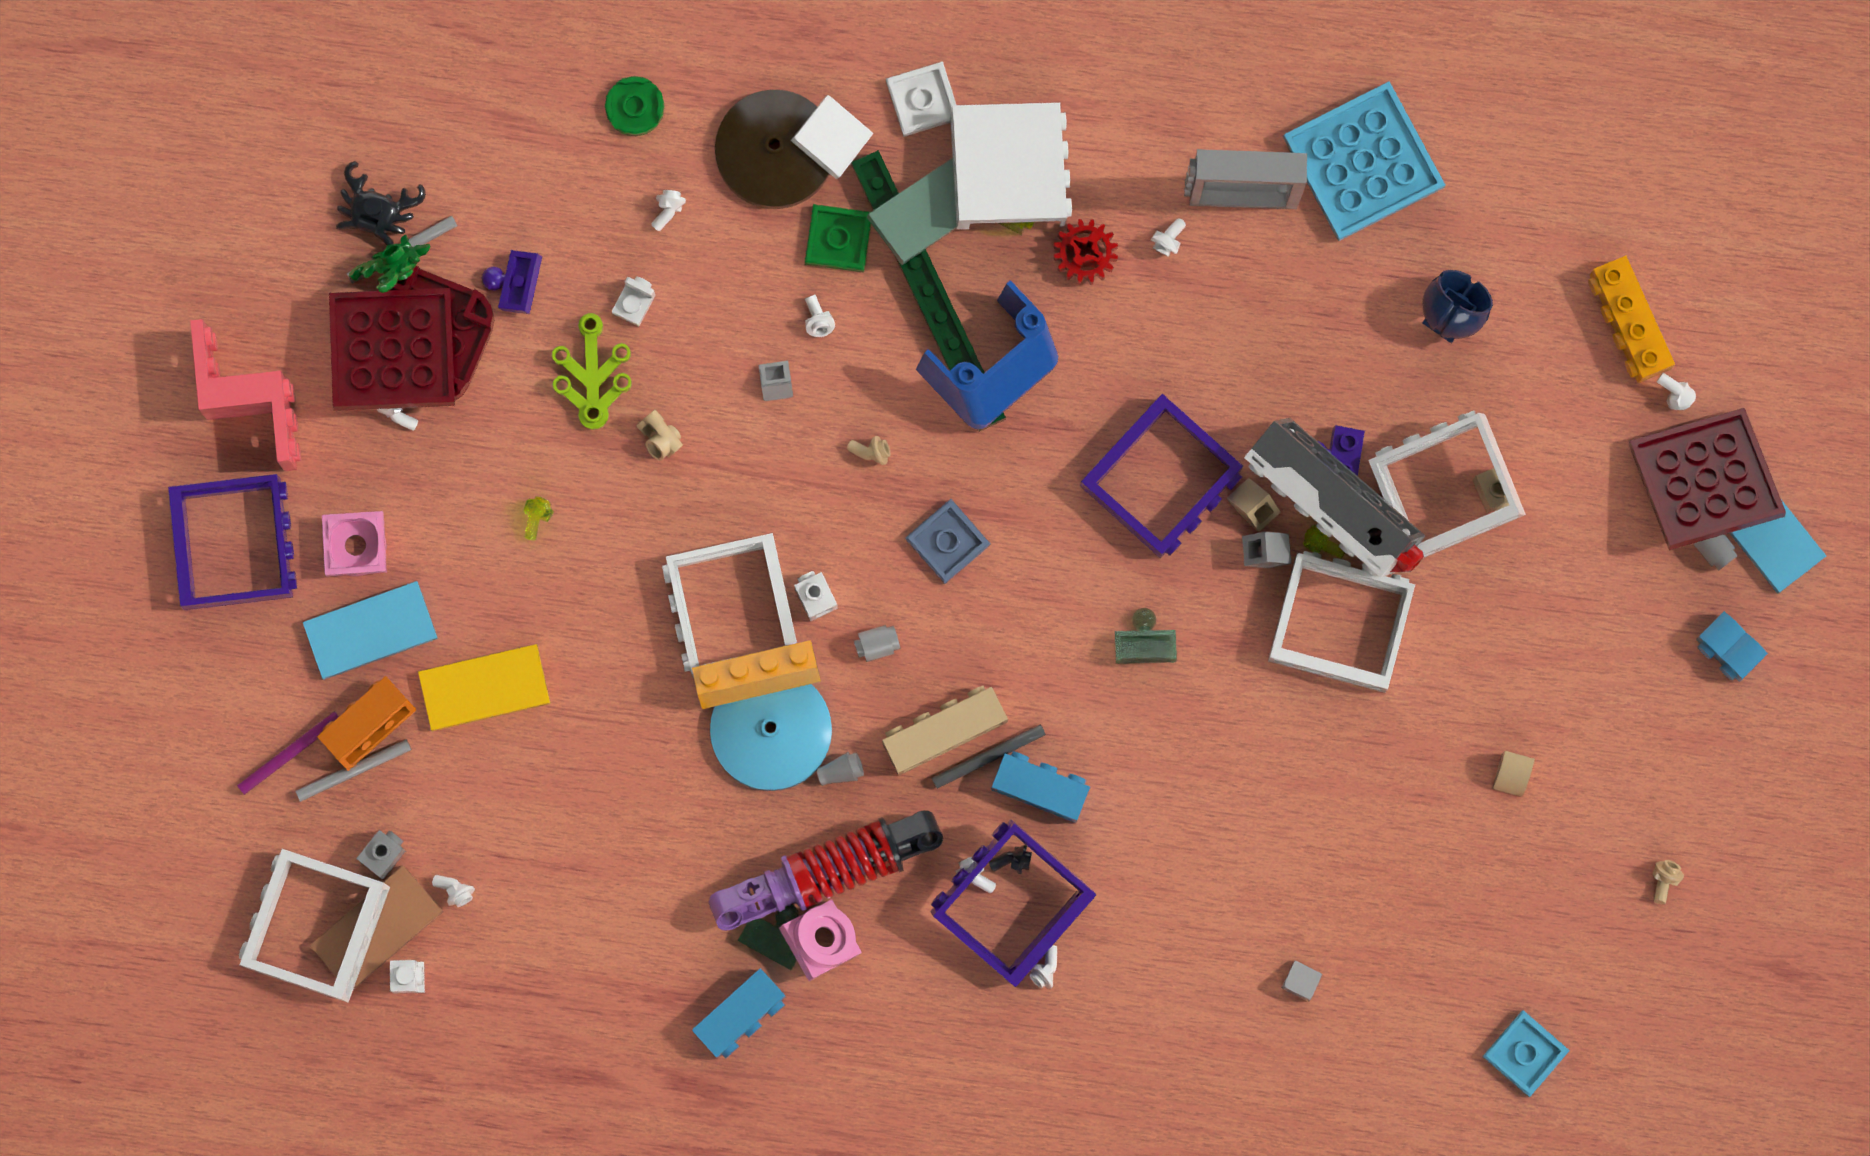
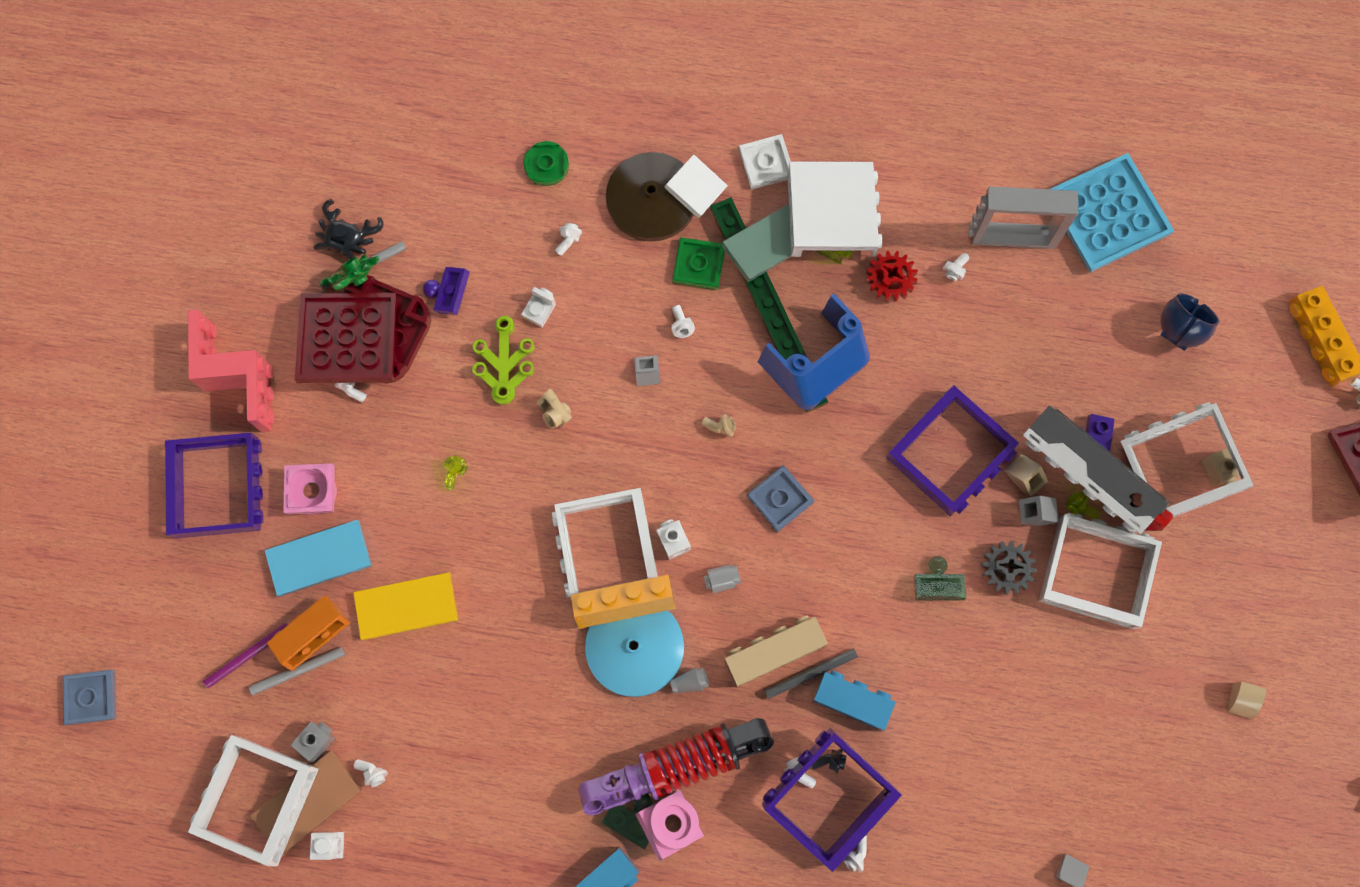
camera: 10 degrees right, 5 degrees down
none -> sand blue tile [63,670,116,725]
none -> dark grey gear [981,541,1037,595]

